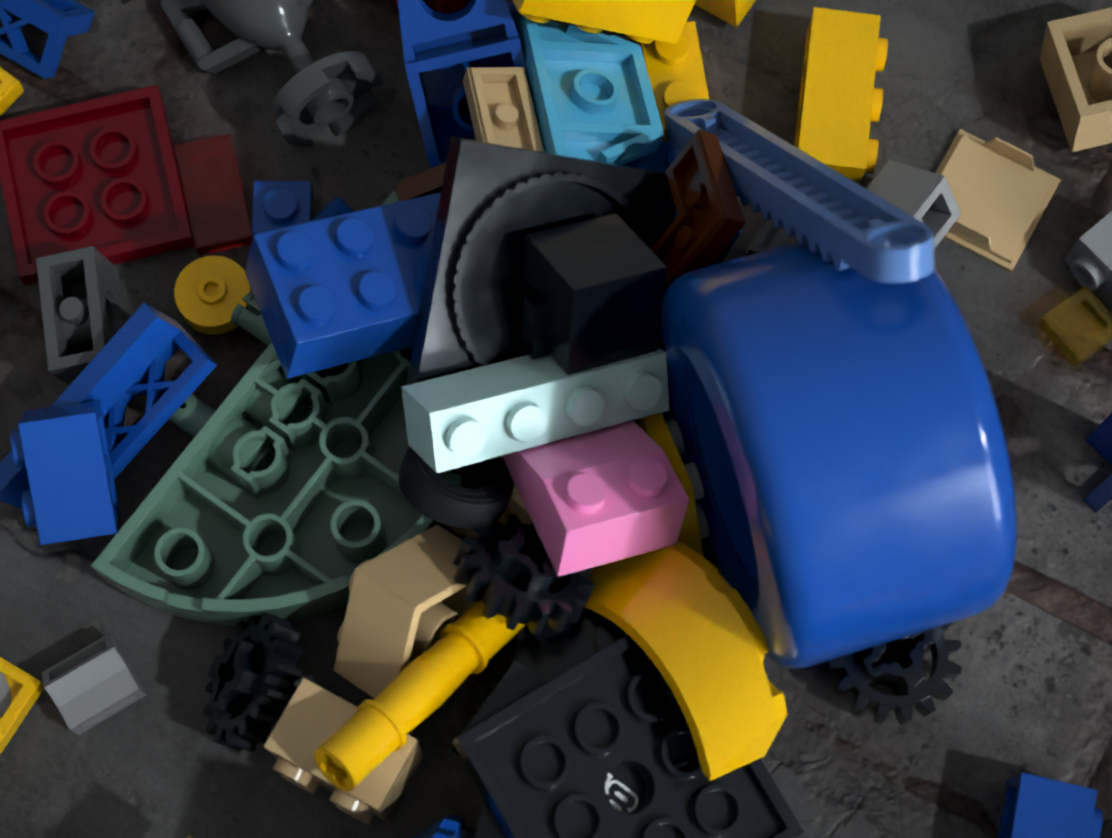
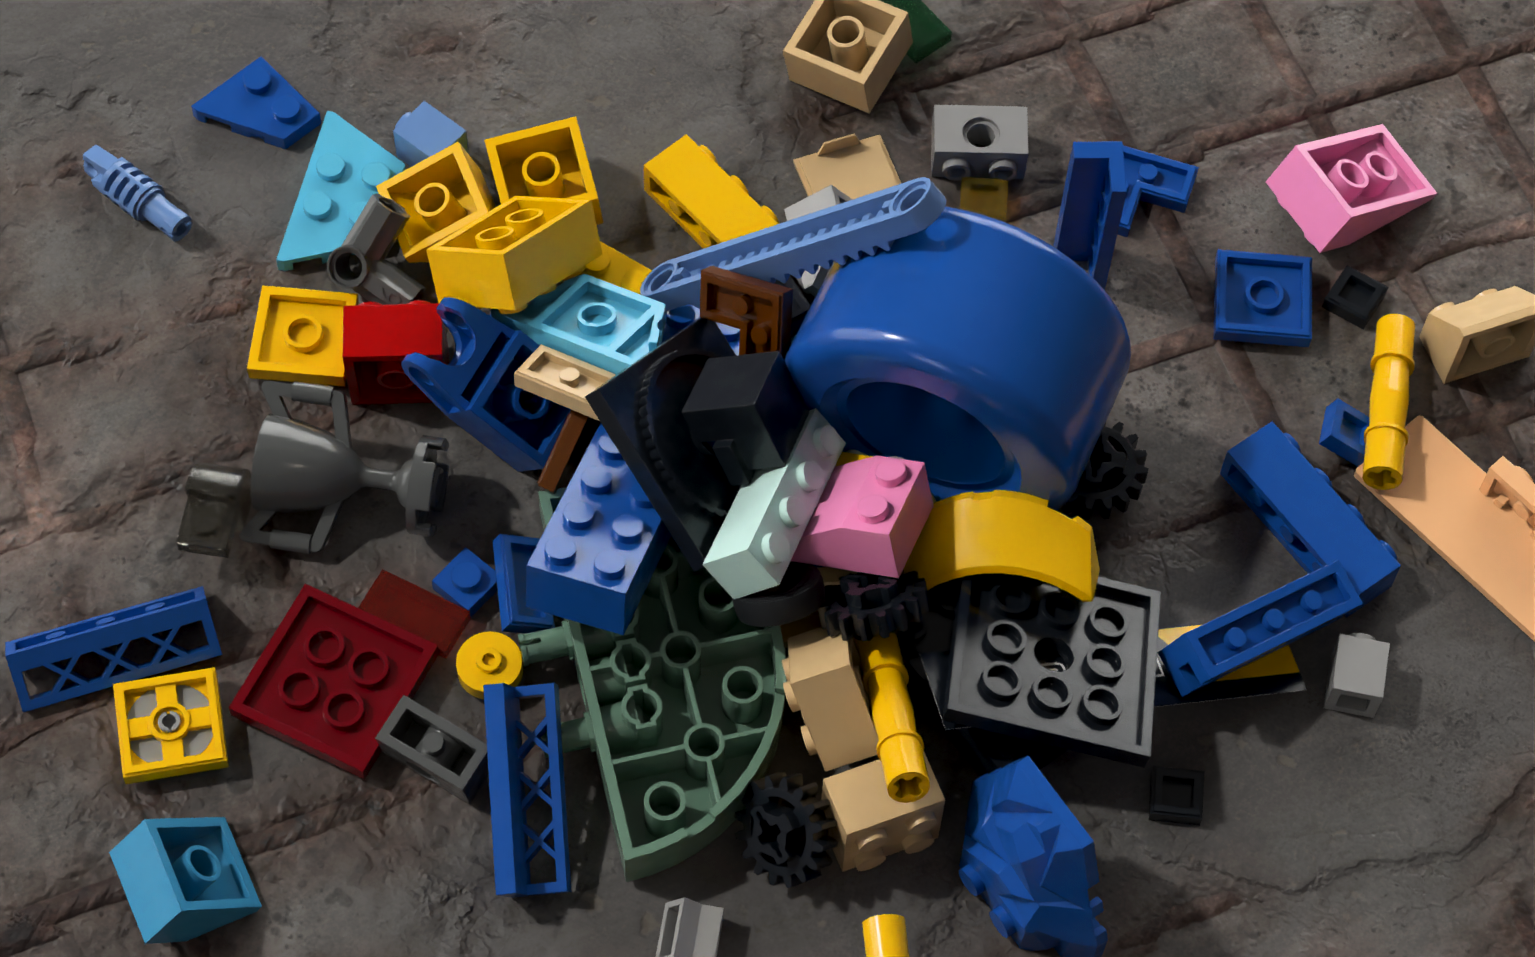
camera: 50 degrees left, 10 degrees down
blue brick [10,400,121,545] -> none

